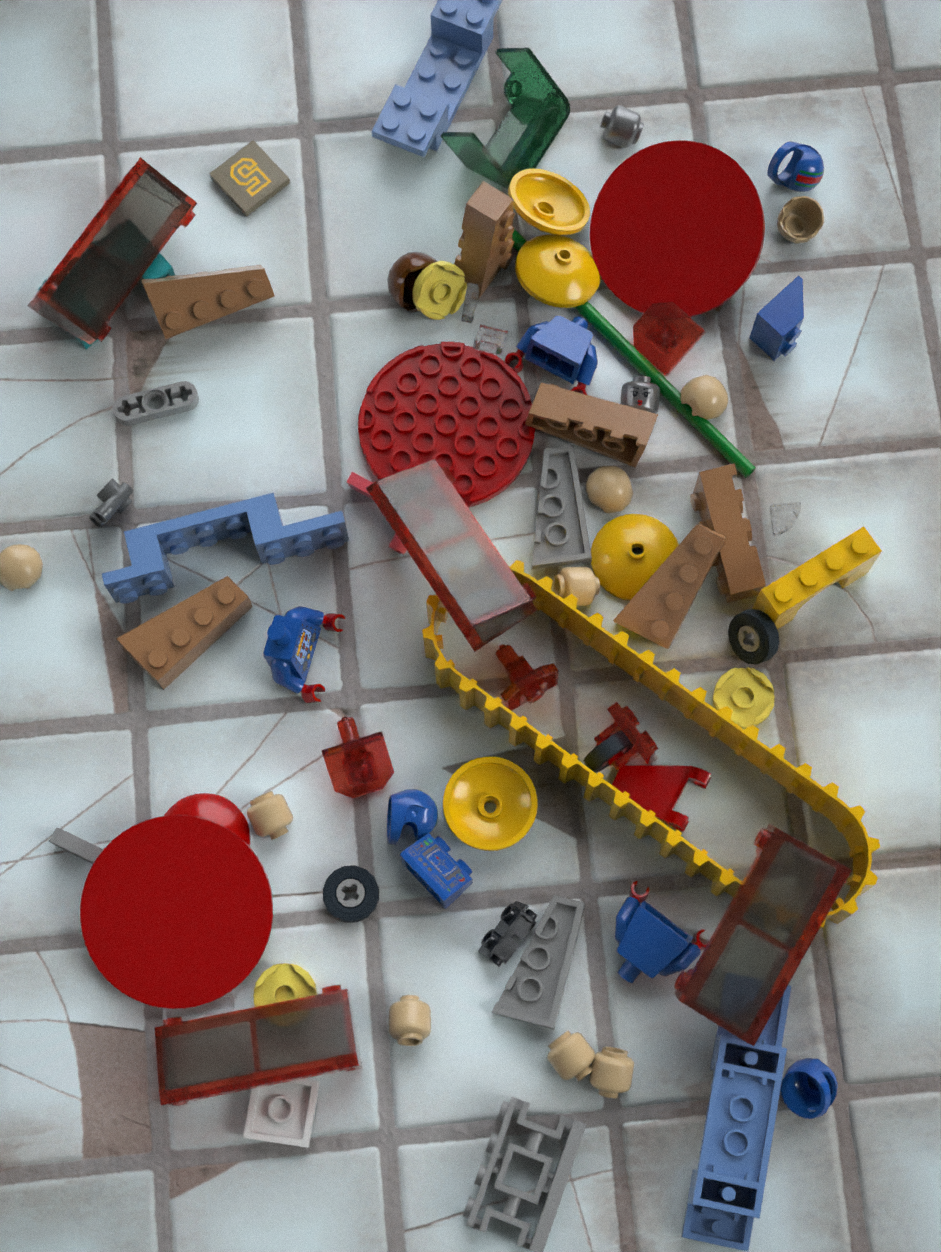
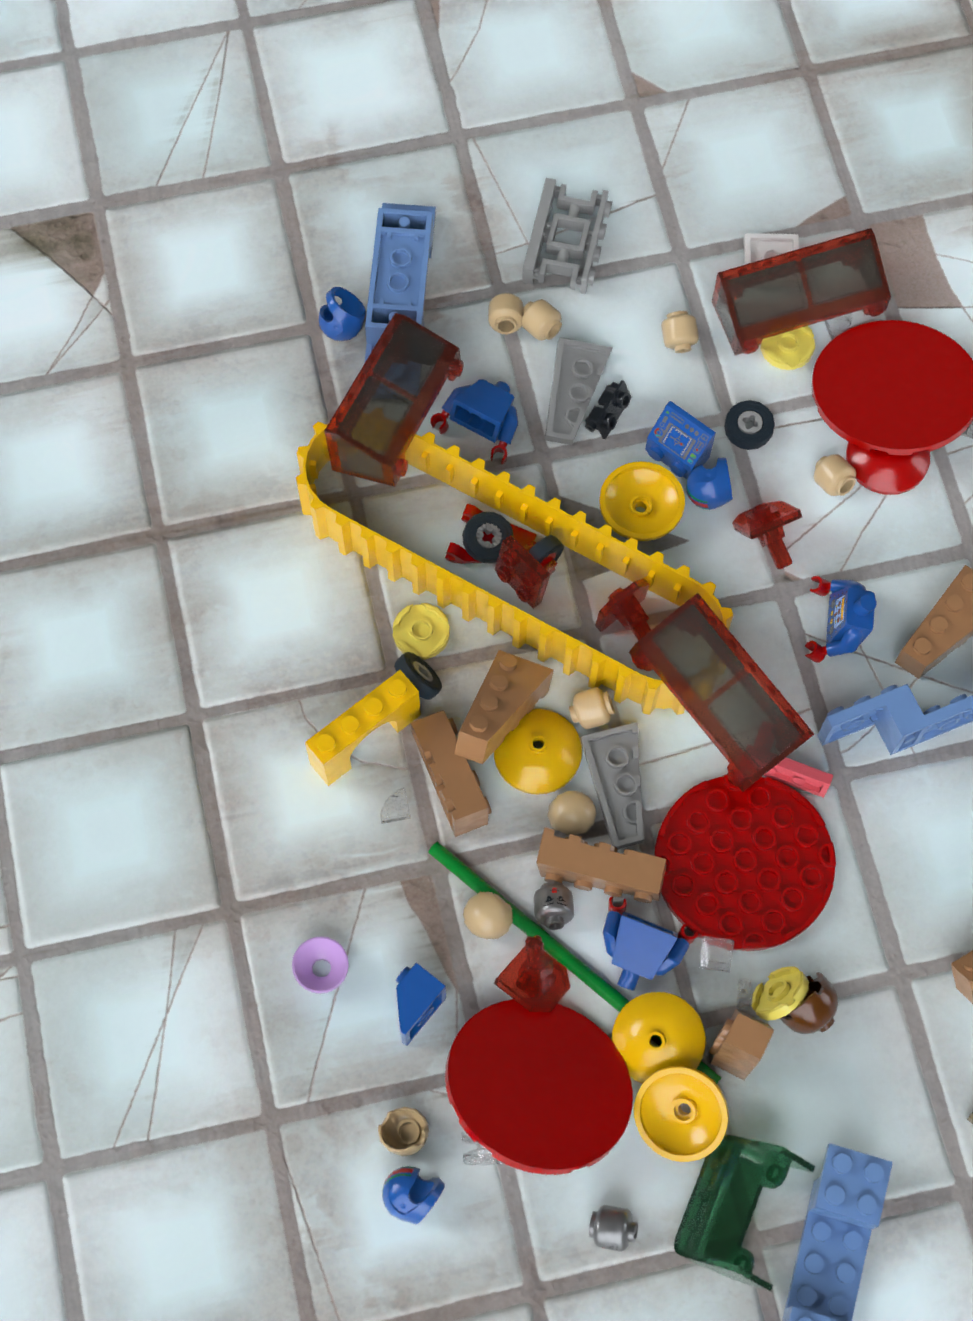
camera: 170 degrees right, 5 degrees down
none -> lavender piece [292,937,349,994]
none -> black bush [462,512,514,563]

